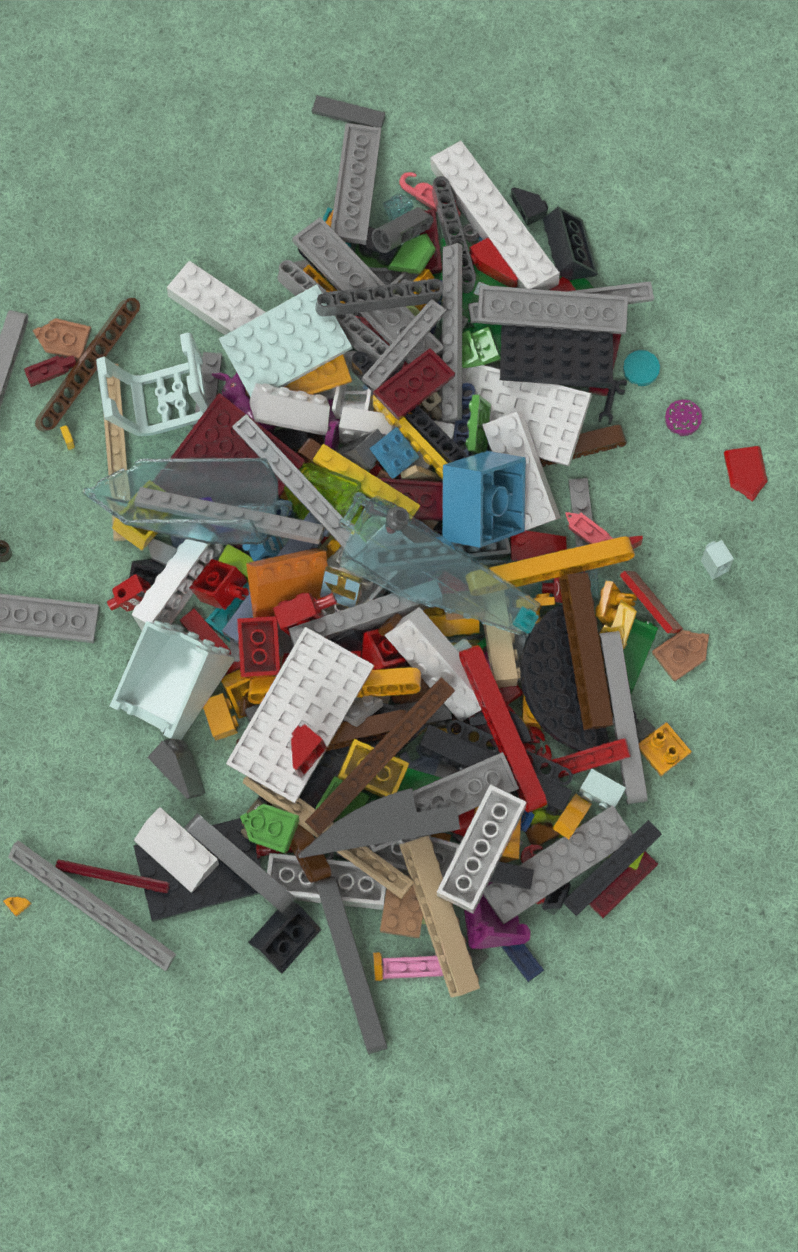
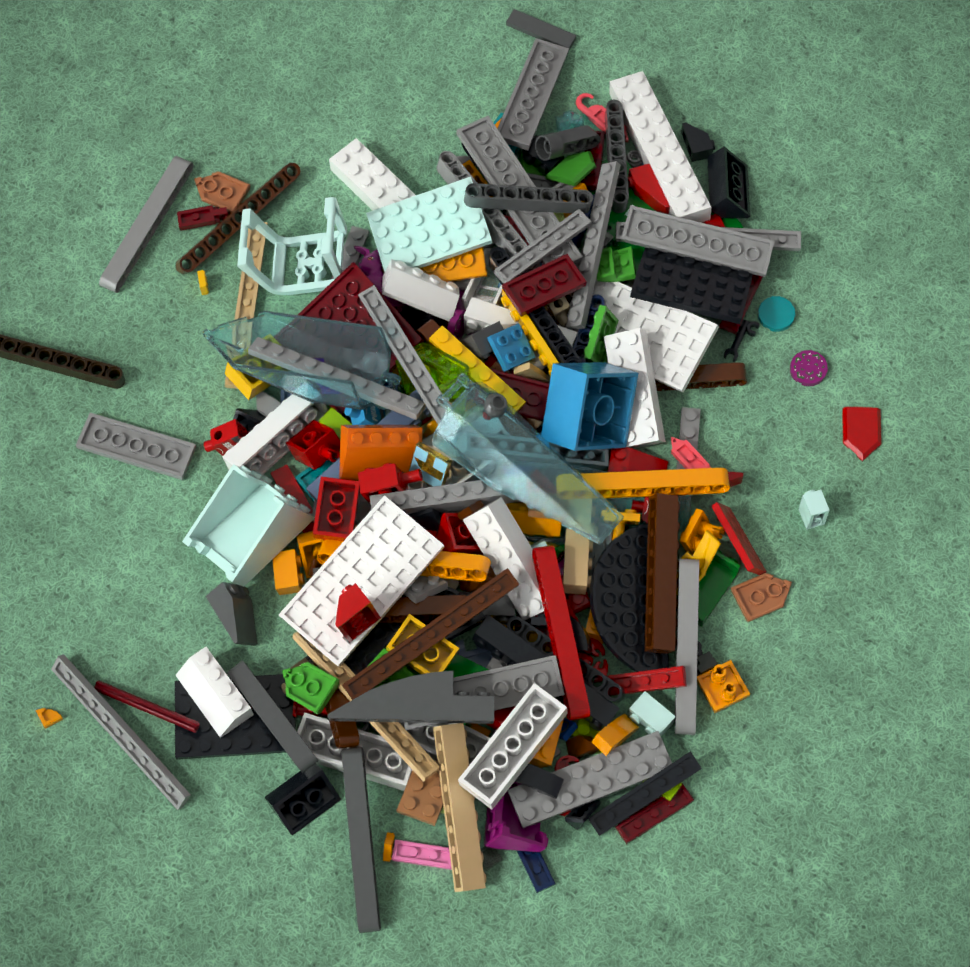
camera: 15 degrees right, 5 degrees down
teal tile [512,606,539,634] -> none

